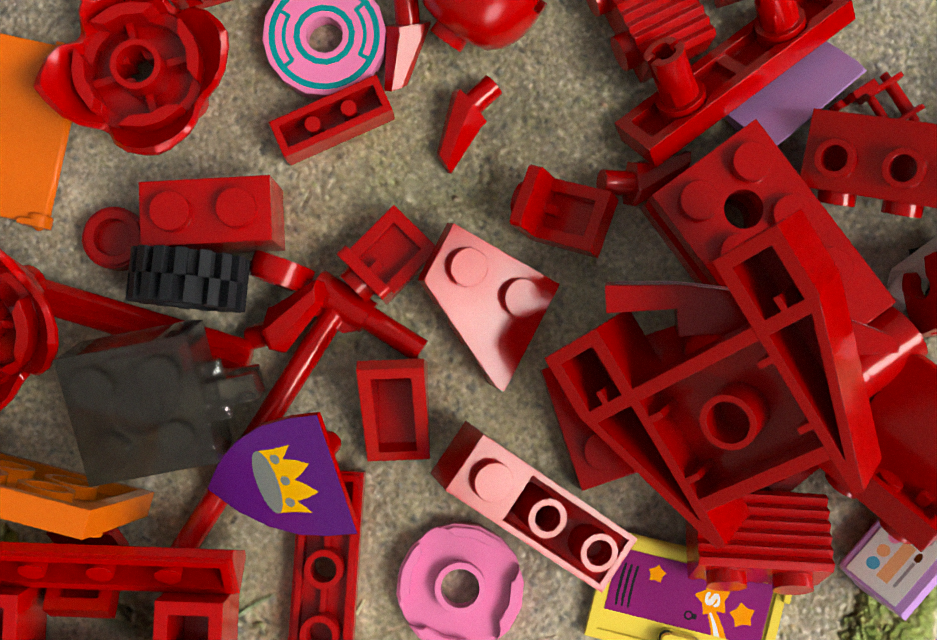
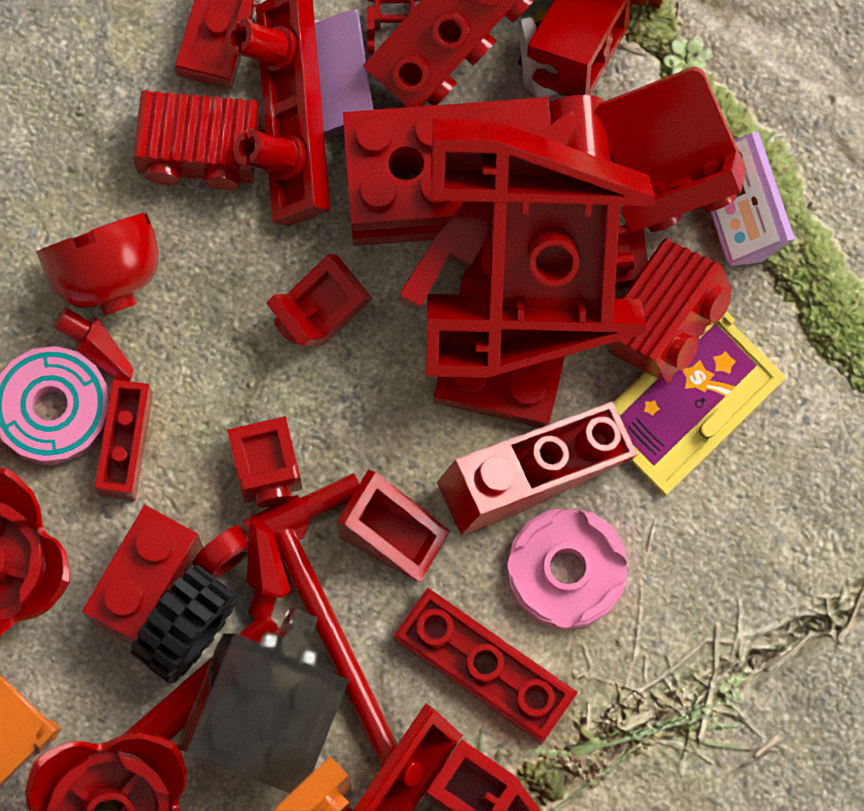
camera: 60 degrees left, 10 degrees down
red tile [82,207,140,271] -> none
dark purple shield [207,412,360,536] -> none
wing [417,223,560,392] -> none
red bar [436,75,502,174] -> none
red bar [596,151,691,206] -> none

